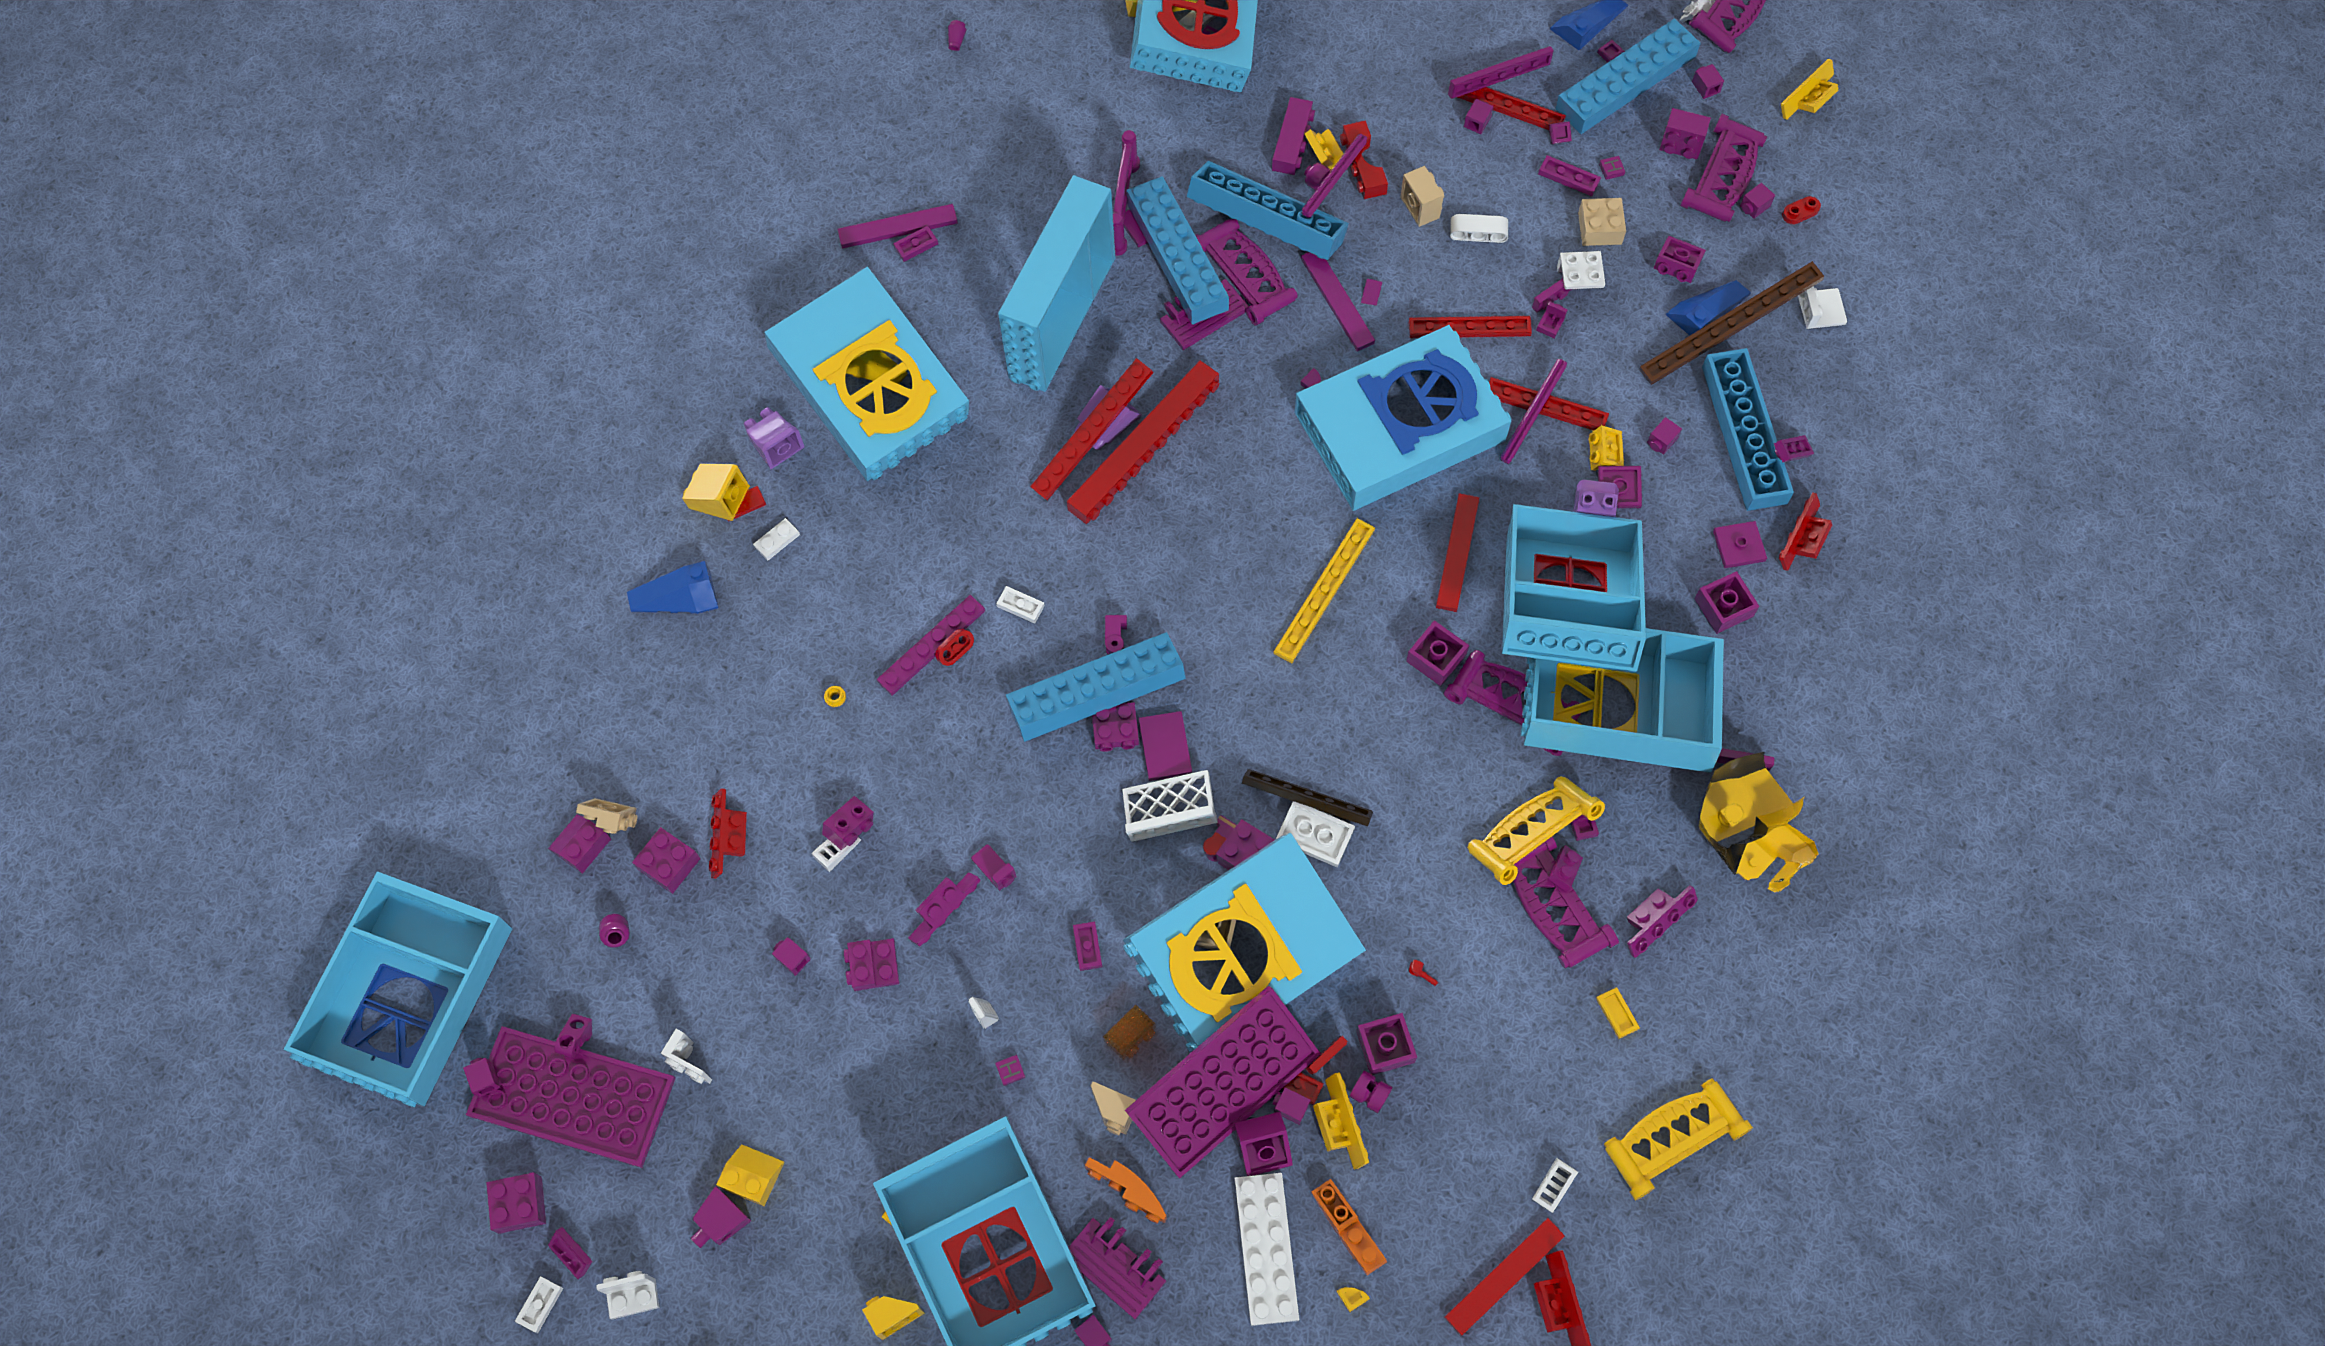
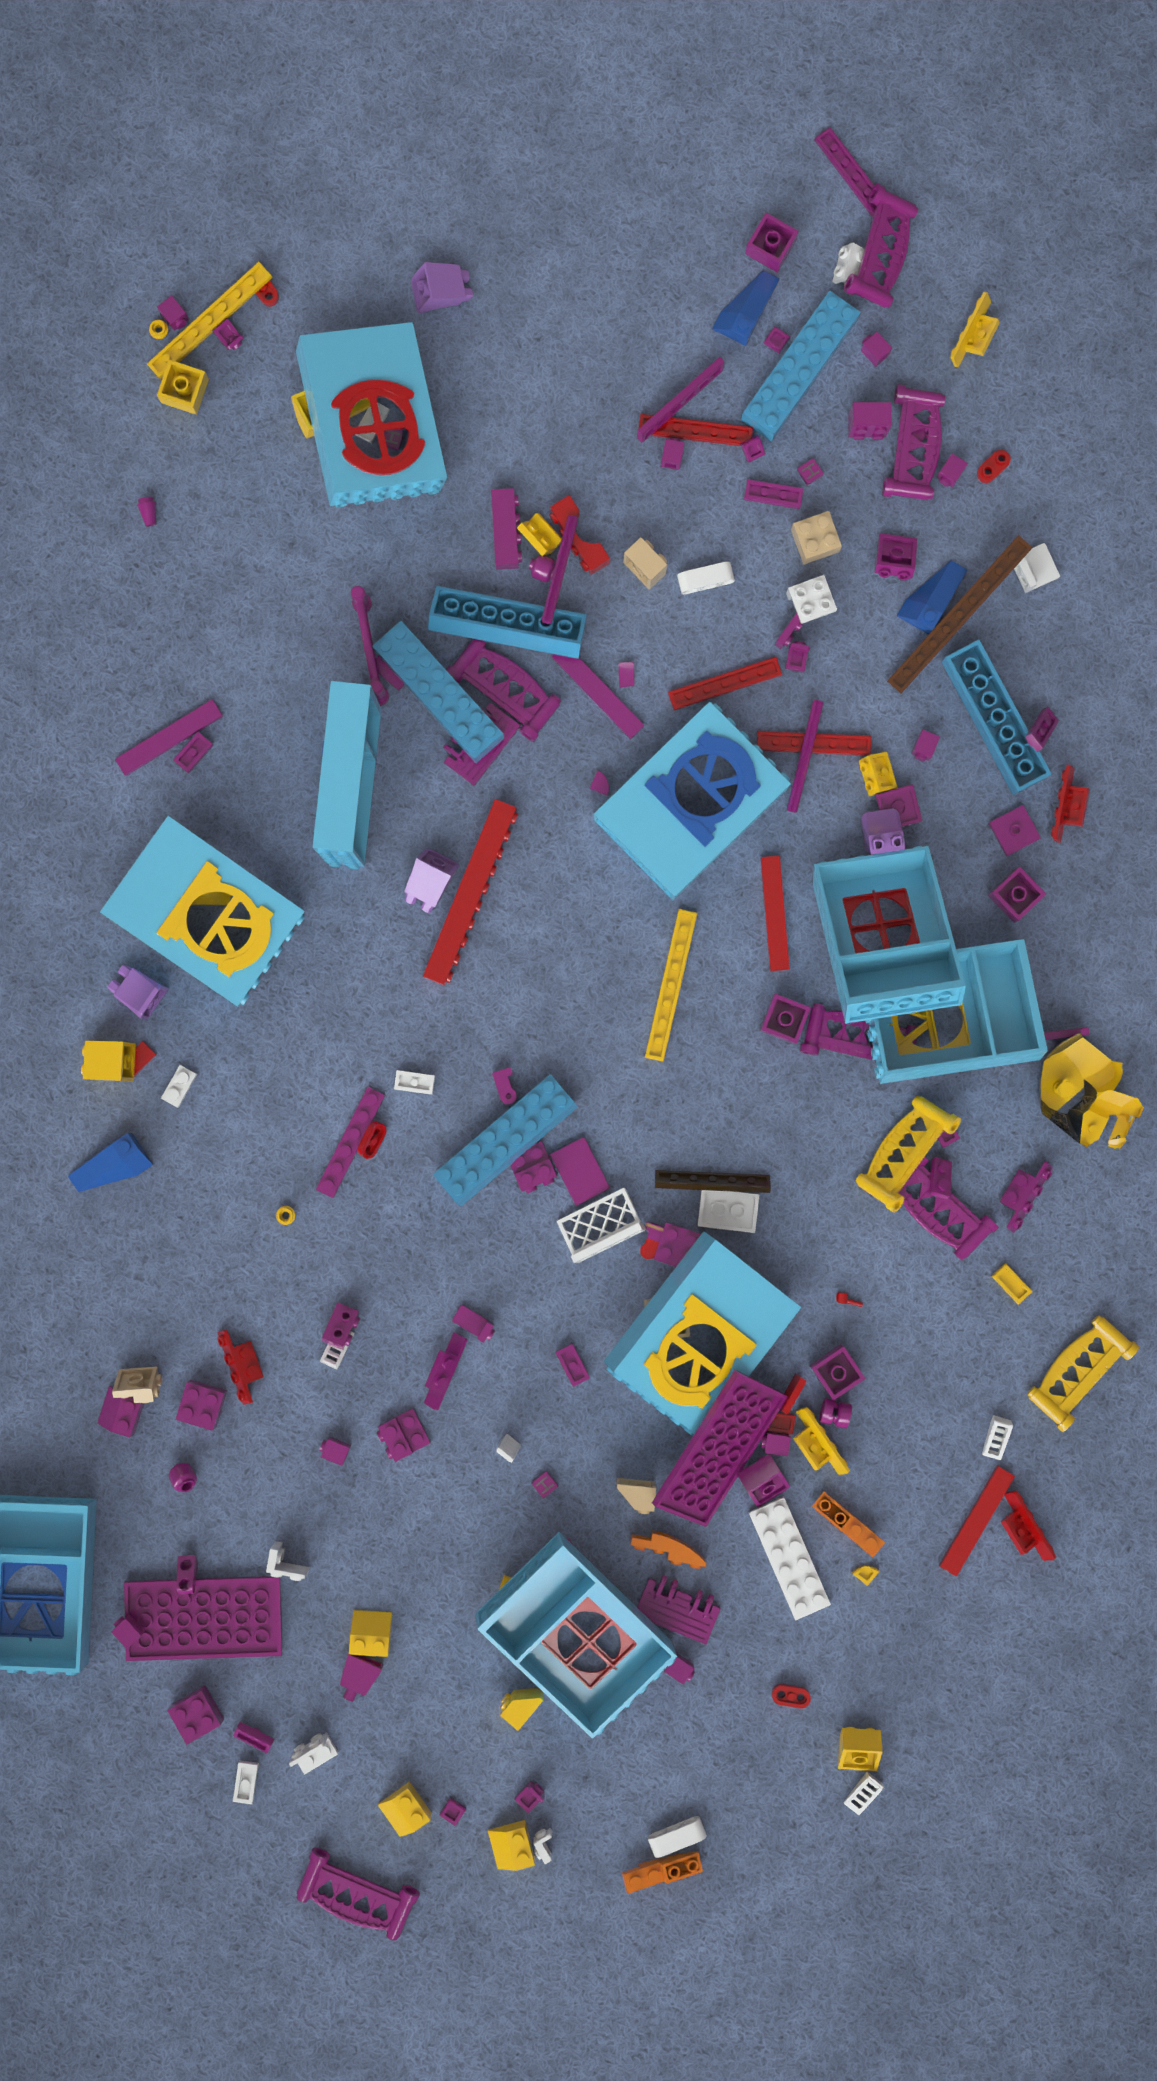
camera: 25 degrees left, 20 degrees up
red plate [1030,358,1154,500] -> none
clear orange brick [1103,1005,1156,1060] -> none

